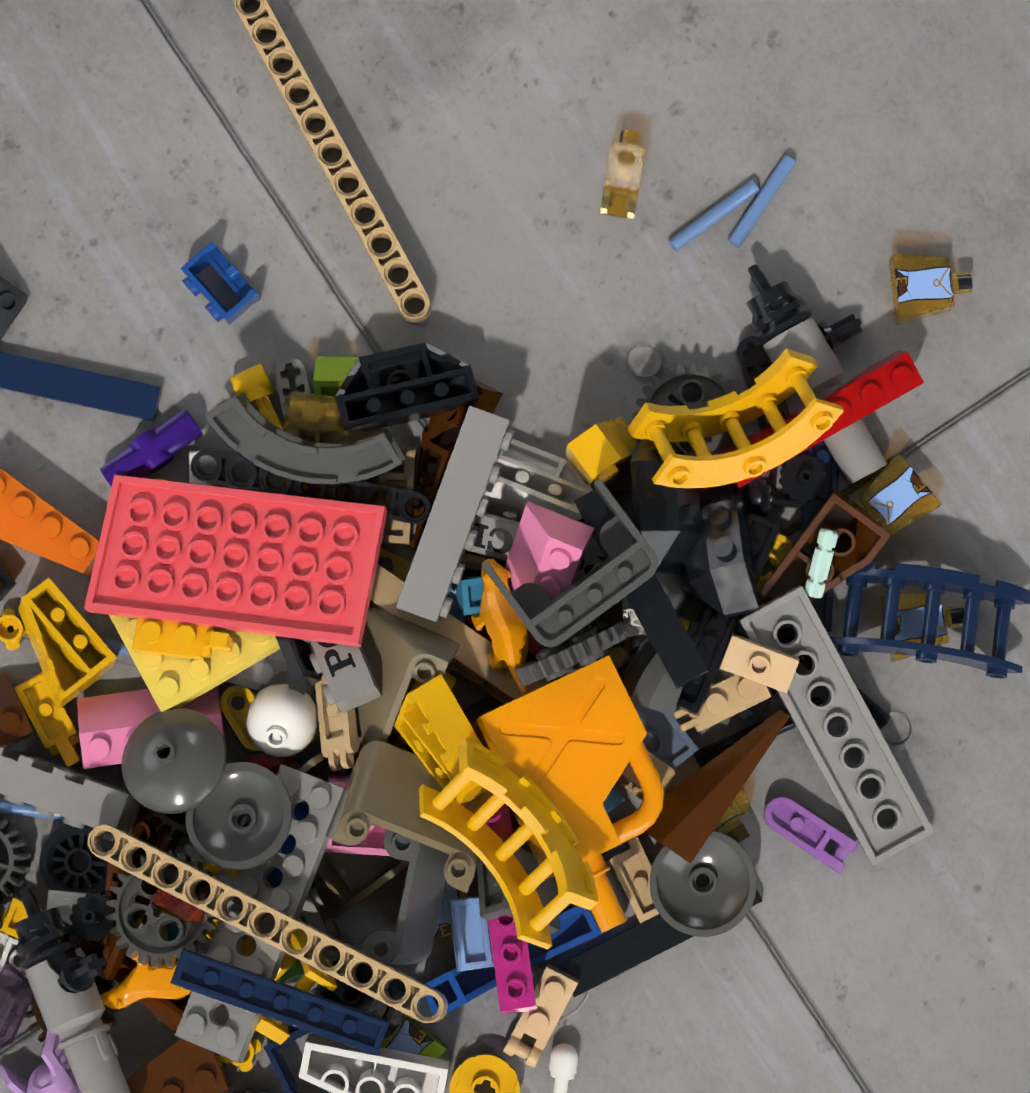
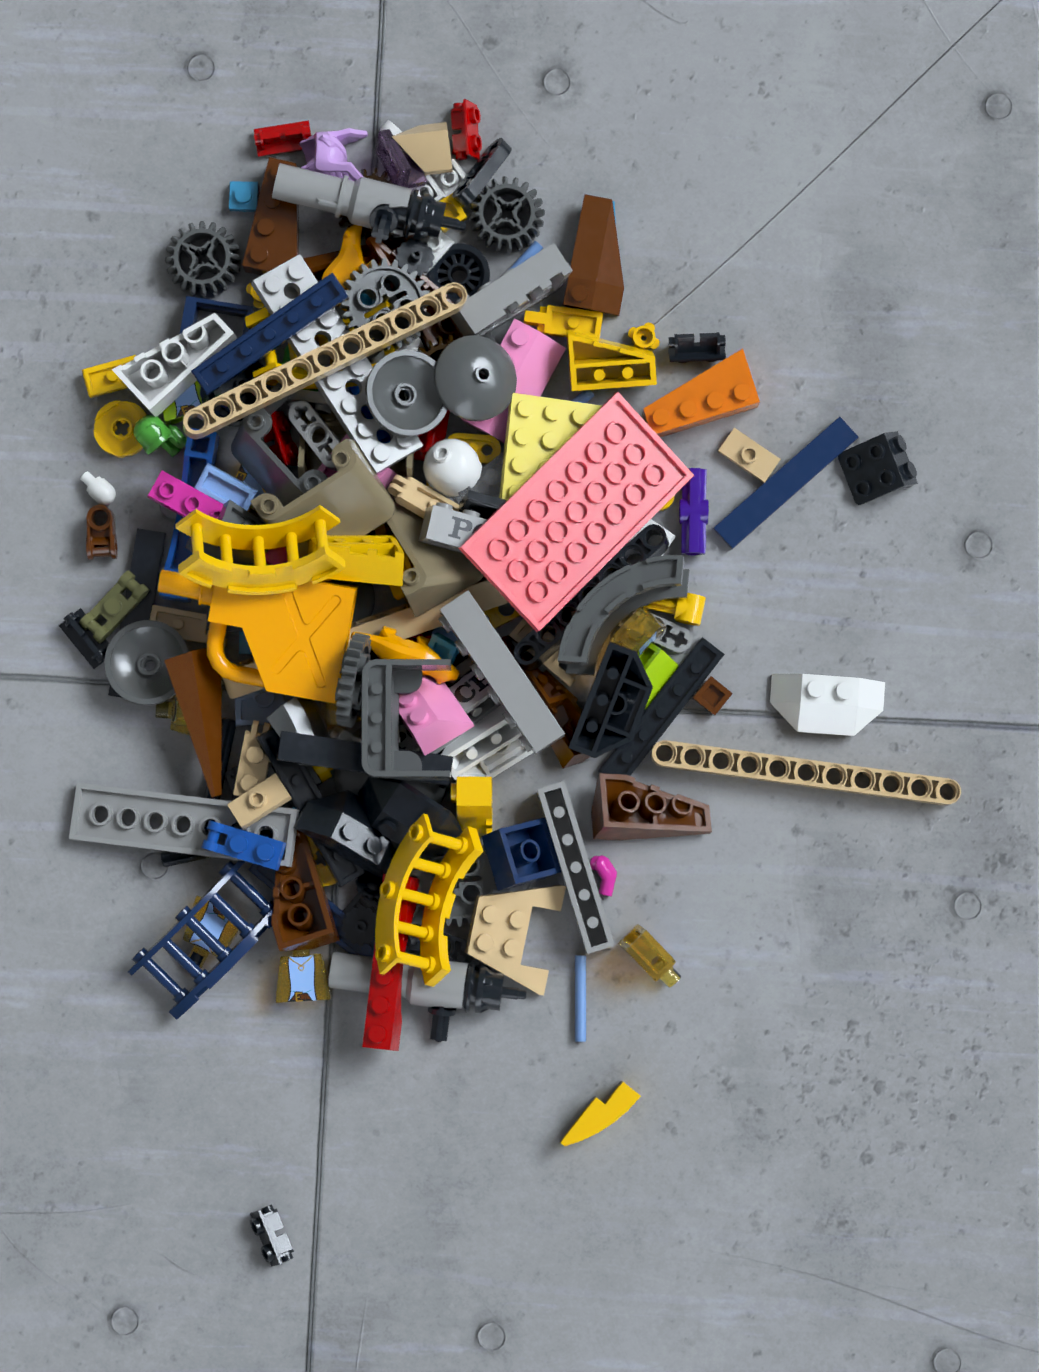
camera: 125 degrees right, 0 degrees up
yellow hinge [132,617,234,660] -> none
clear red tile [152,890,204,923] -> none
blue window [181,241,261,325] -> none
tan plate [502,964,579,1068] -> none
medium blue bar [727,155,796,248] -> none
medium lavender plate [764,797,859,874] -> none
light aqua axle [804,528,838,598] -> none
torso [889,254,973,325] -> none
none -> black hinge [59,608,109,669]
none -> olive plate [79,570,150,643]
none -> reddish brown piece [86,505,118,560]
none -> bright green piece [133,415,187,458]
none -> blue plate [201,820,287,870]
none -> red hinge [263,411,299,467]
none -> light grey beam [288,401,340,471]
none -> tan wing [465,885,566,996]
none -> dark blue brick [481,817,562,891]
none -> light grey brick [537,781,615,954]
none -> yellow slope [560,1081,641,1146]
none -> dark pink arm [590,855,617,897]
none -> reddish brown wedge [591,773,712,840]
none -> black tile [598,637,725,776]
none -> reddish brown plate [692,676,733,716]
none -> tan plate [718,428,781,483]
none -> white wedge [770,674,885,736]

